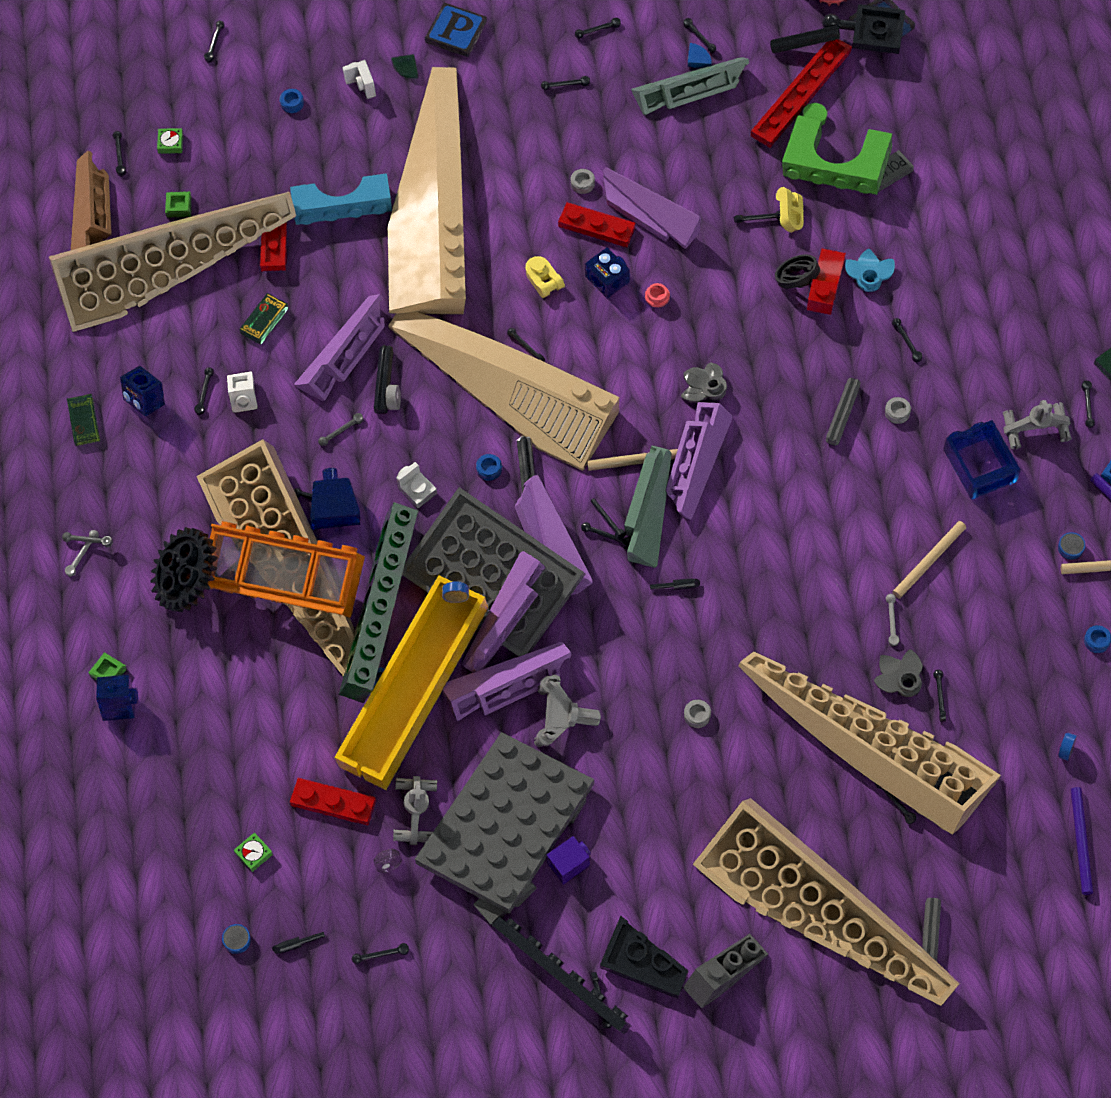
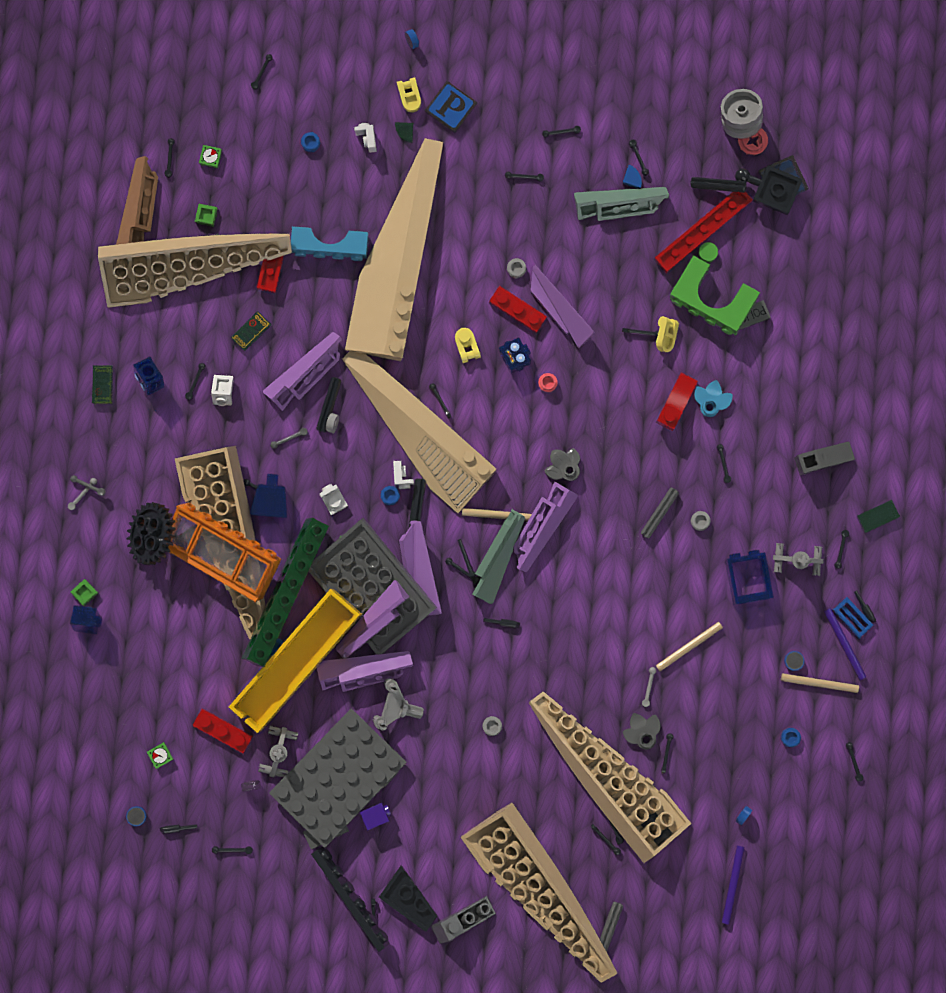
camera: 10 degrees right, 20 degrees up
tile [442,581,469,603] -> none
black piece [775,254,820,289] -> none
none -> white bracket [393,461,414,489]
none -> light yellow plate [397,77,421,112]
none -> black hinge [590,824,621,855]
none -> dark grey slope [794,442,855,476]

